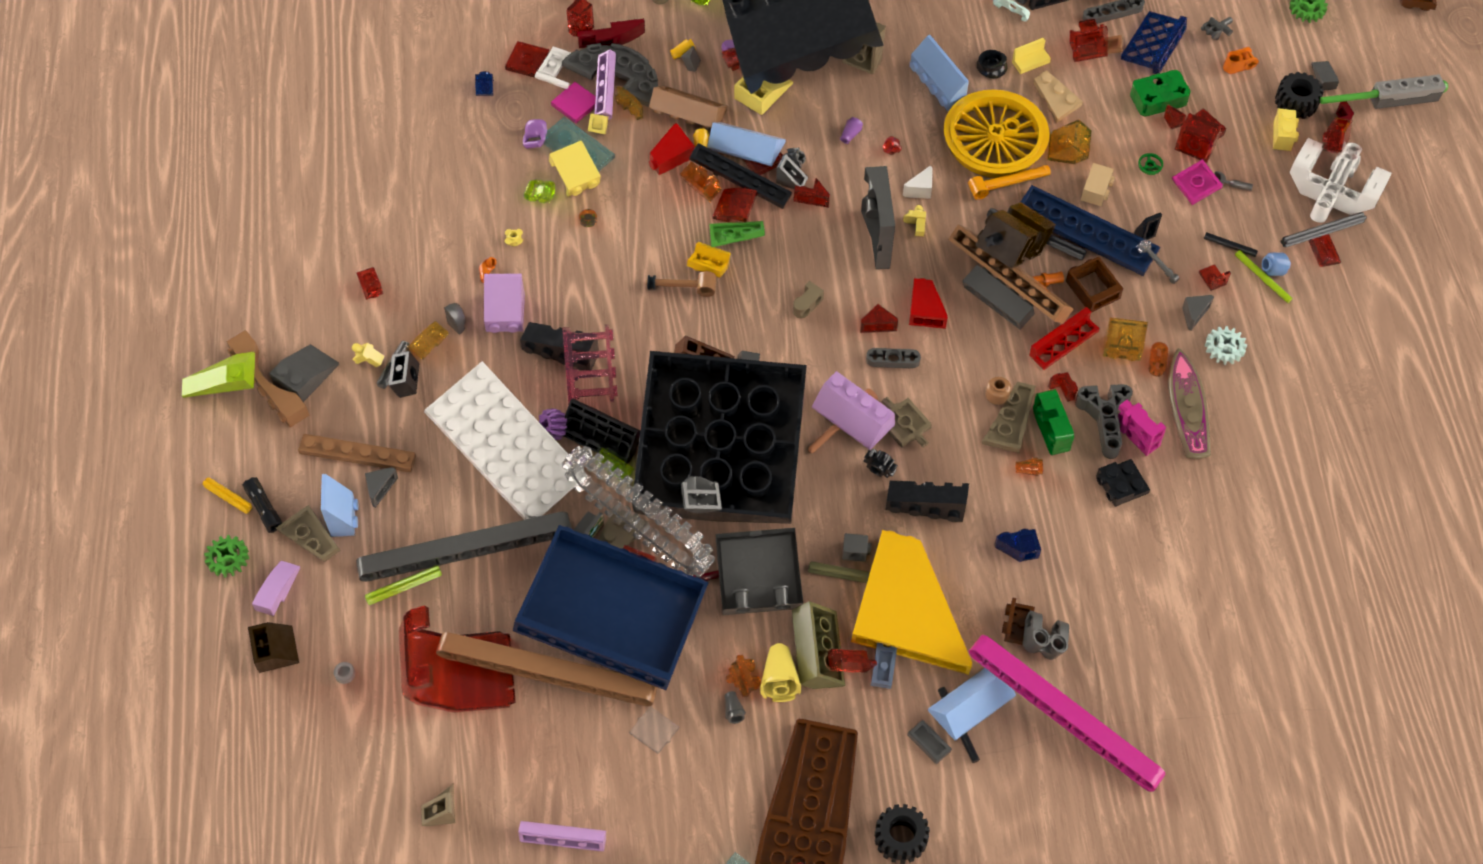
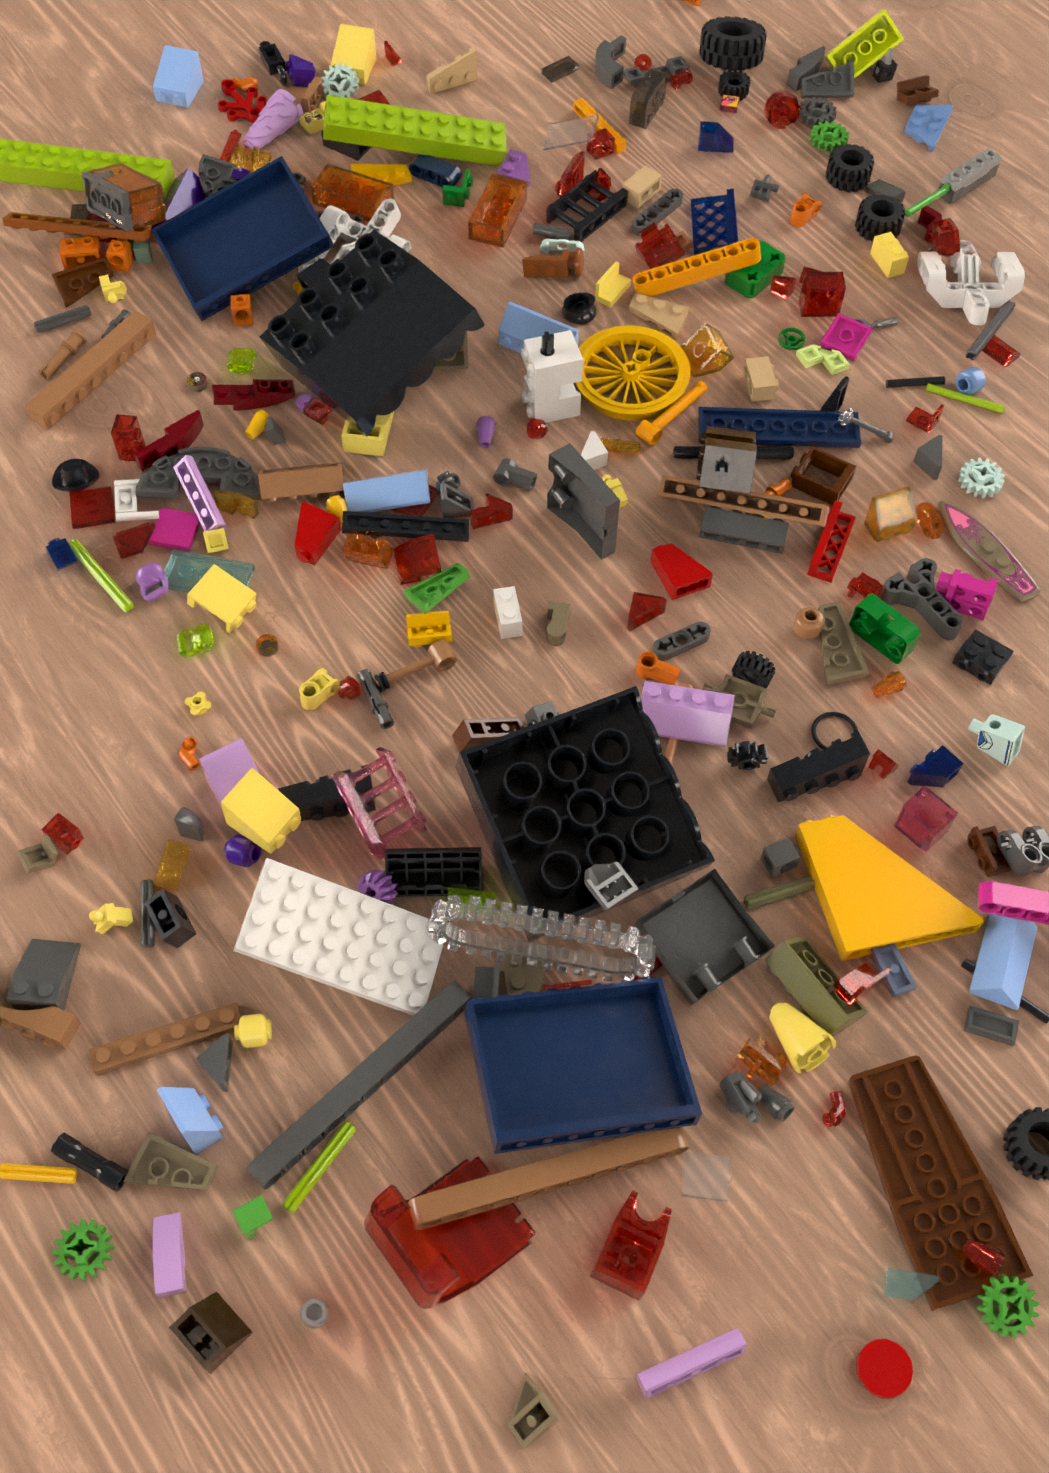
camera: 30 degrees left, 0 degrees up
none -> dark tan bracket [17,835,59,874]
none -> black hat [52,459,99,492]
none -> lime axle [68,539,134,612]
none -> clear red slope [112,521,155,559]
none -> dark red slope [212,379,295,411]
none -> light yellow slope [220,768,301,854]
none -> dark purple head [224,834,261,867]
none -> bright green panel [233,1195,273,1240]
none -> light yellow head [234,1013,272,1048]
none -> light yellow piece [299,668,341,710]
none -> clear red tile [338,676,361,700]
none -> dark grey pin [357,669,394,729]
none -> dark grey piece [493,458,537,491]
none -> white brick [493,586,522,639]
none -> white piece [521,330,583,425]
none -> dark orange piece [522,248,584,278]
none -> clear red brick [590,1190,672,1301]
none -> clear yellow axle [601,438,640,454]
none -> light orange beam [633,238,761,297]
none -> orange piece [635,652,681,685]
none -> dark grey rock [720,1071,762,1123]
none -> black tyre [732,651,776,688]
none -> yellowish green tile [796,344,850,375]
none -> black tyre [811,712,858,750]
none -> clear red arm [822,1091,847,1127]
none -> black tyre [826,144,875,192]
none -> clear red tile [868,749,899,779]
none -> clear pink piece [894,786,958,853]
none -> medium blue wing [904,105,954,152]
none -> light aqua torso [968,714,1025,767]

